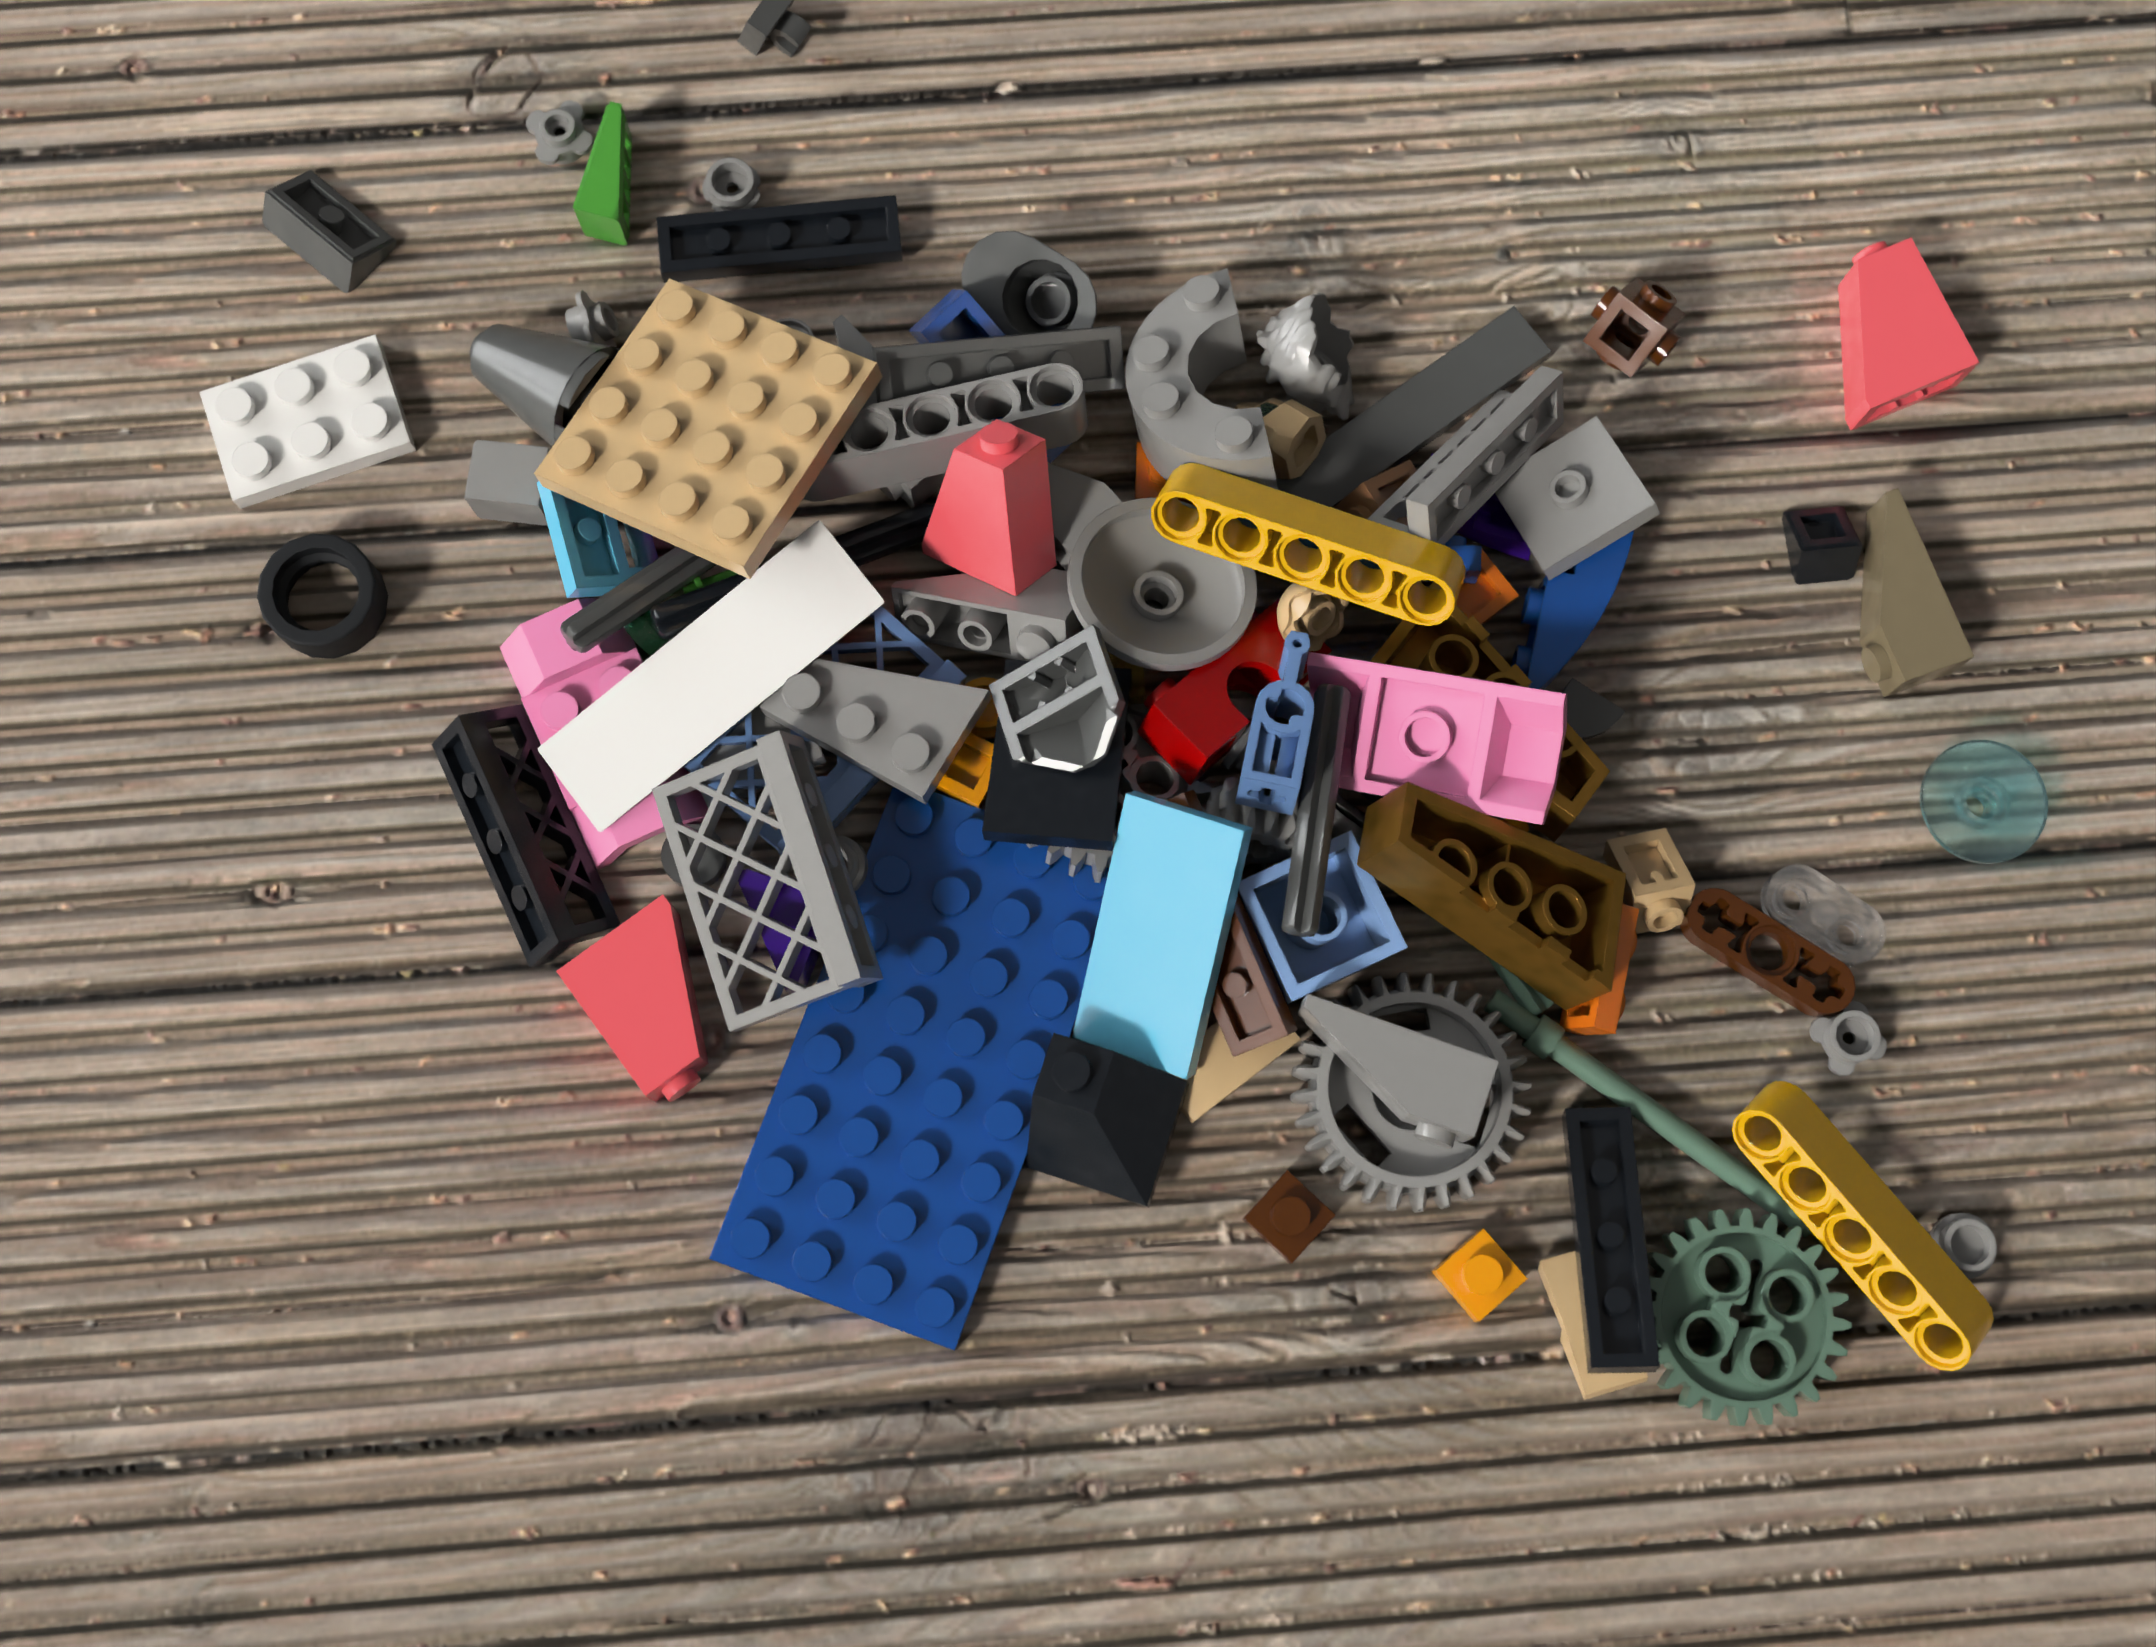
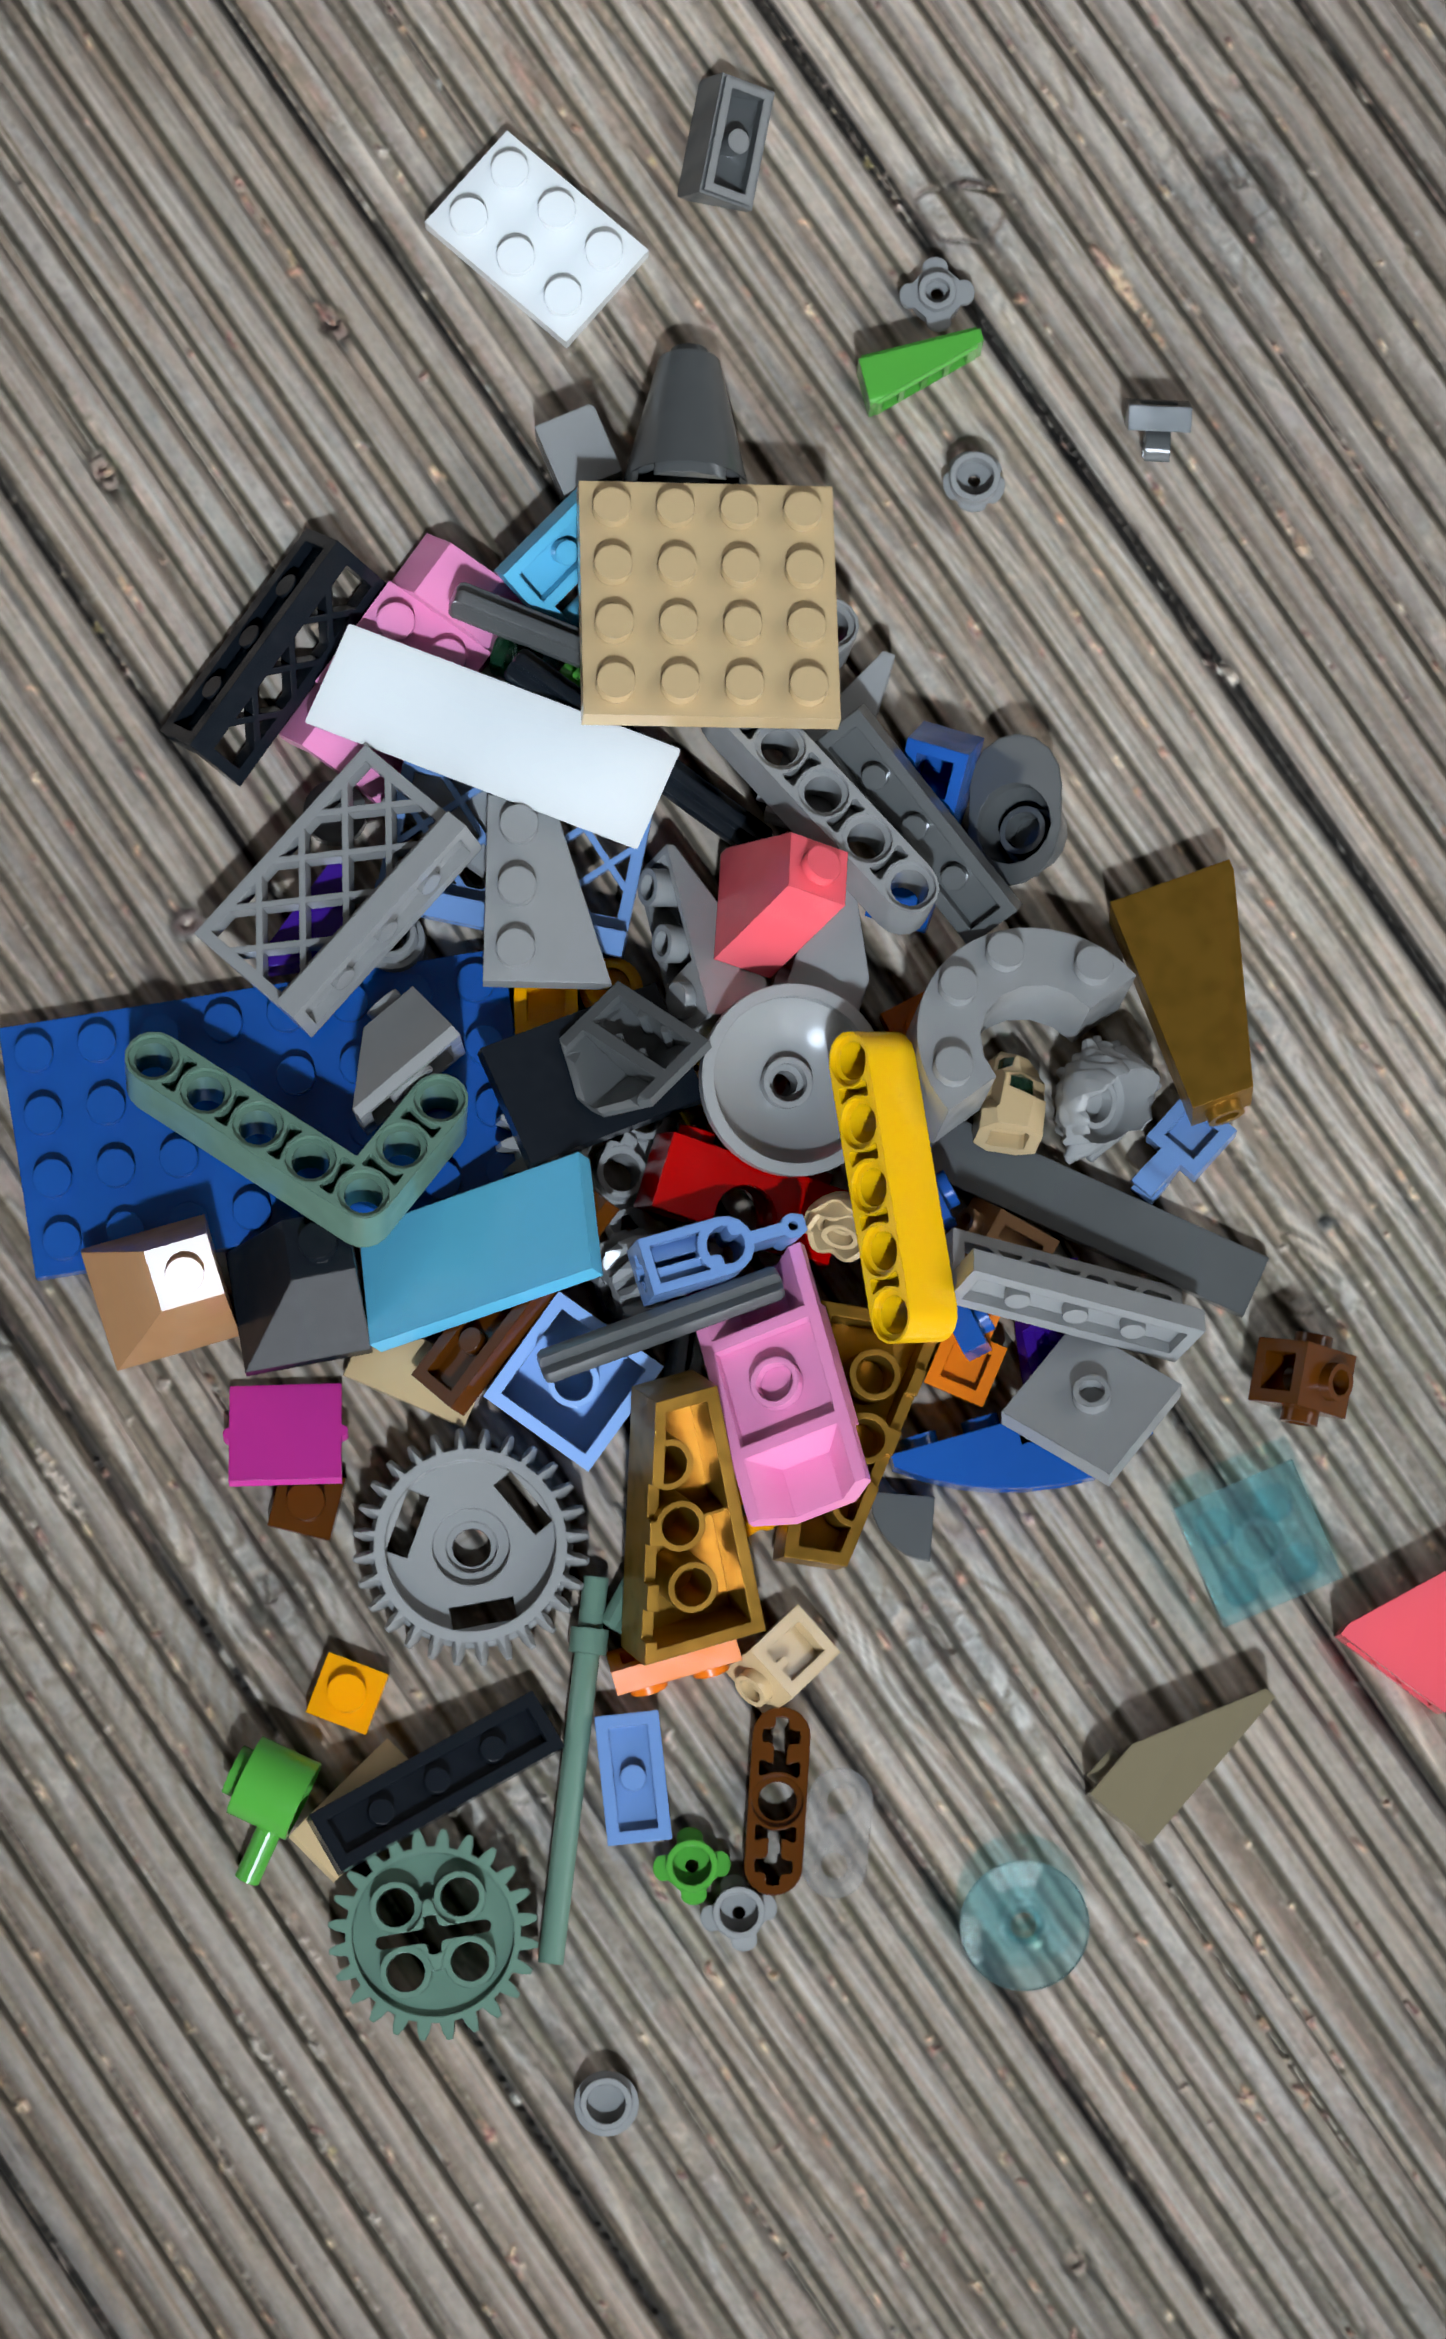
camera: 60 degrees right, 5 degrees up
black tyre [257,534,388,659] -> none
coral slope [556,894,709,1102] -> none
light grey plate [565,291,619,347] -> none
black plate [656,195,903,283] -> none
light grey slope [1297,993,1499,1148] -> none
yellow beam [1732,1081,1994,1371] -> none
black slope [1782,506,1862,585] -> none
none -> medium nougat slope [81,1214,239,1371]
none -> sand green beam [125,1032,468,1247]
none -> bright green piece [222,1736,322,1886]
none -> dark pink piece [223,1383,349,1487]
none -> light grey slope [352,986,465,1135]
none -> medium blue plate [594,1710,672,1846]
none -> bright green plate [653,1827,731,1905]
none -> pearl gold slope [1109,859,1253,1126]
none -> medium blue plate [1131,1099,1237,1205]
none -> clear light blue plate [1172,1459,1343,1628]

